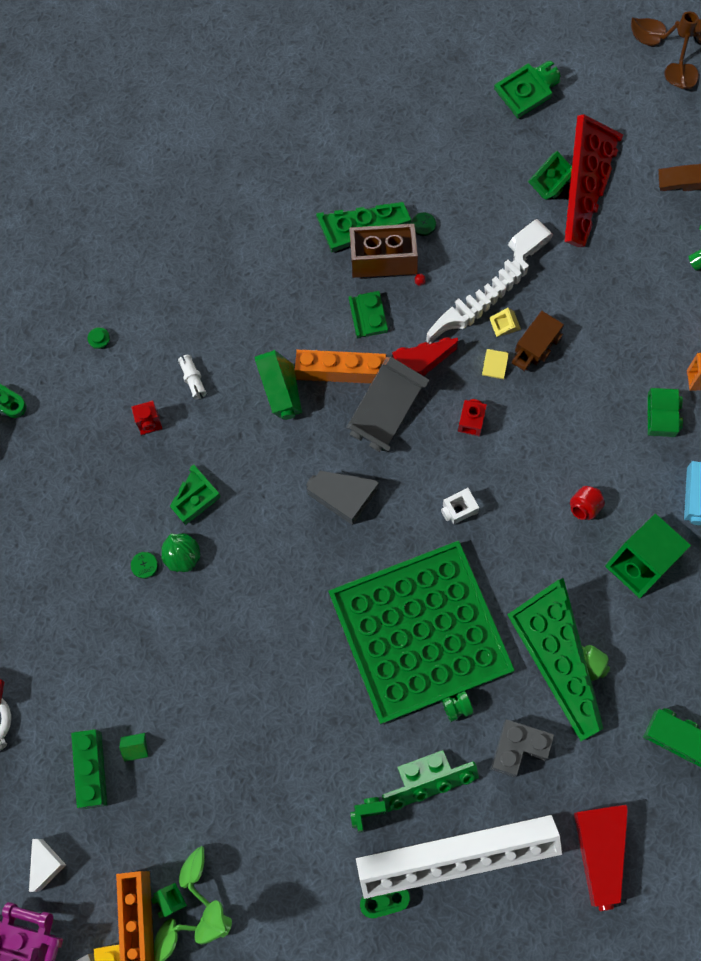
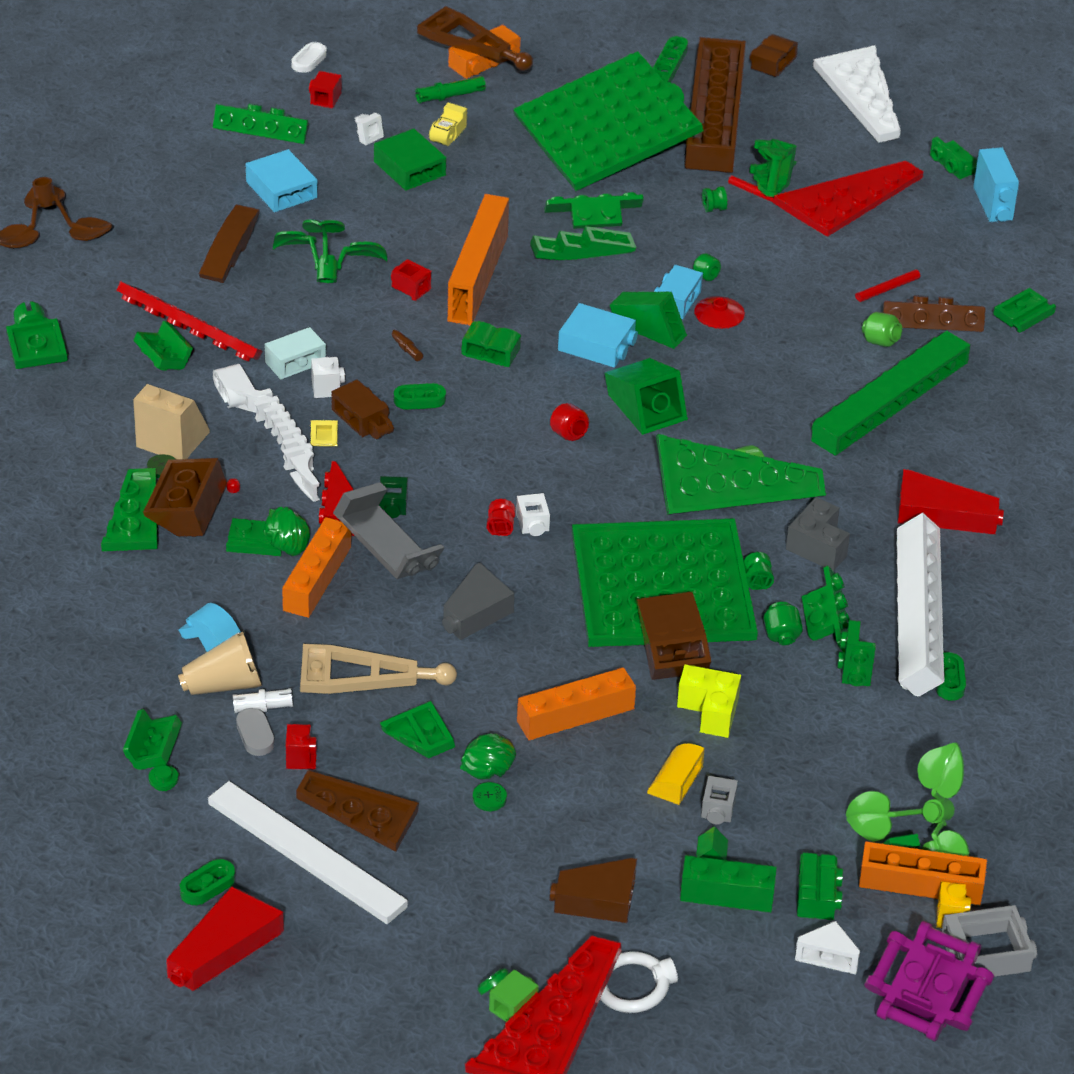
camera: 80 degrees left, 30 degrees down
green slope [255,350,302,420] -> none
red brick [458,399,487,436] -> none
light yellow slope [482,349,509,379] -> none
none -> green bracket [123,709,182,770]
none -> tan slope [133,384,210,459]
none -> medium azure brick [178,603,240,652]
none -> tan cone [178,631,262,695]
none -> white tile [208,781,408,924]
none -> light grey tile [236,708,274,756]
none -> light aqua brick [265,327,326,379]
none -> green hair [265,506,310,556]
none -> reddish brown wing [296,770,419,852]
none -> tan plate [300,644,457,694]
none -> white brick [311,357,345,398]
none -> dark green brick [379,476,408,518]
none -> reddish brown piece [392,330,423,361]
none -> green plate [394,383,446,410]
none -> red wheel [487,499,516,536]
none -> orange brick [517,667,636,740]
none -> reddish brown slope [550,858,637,923]
none -> reddish brown slope [636,592,711,680]
none -> yellow brick [647,744,705,805]
none -> neon yellow brick [677,665,741,738]
none -> light grey brick [701,776,738,825]
none -> green head [763,602,803,645]
none -> green brick [797,853,843,920]

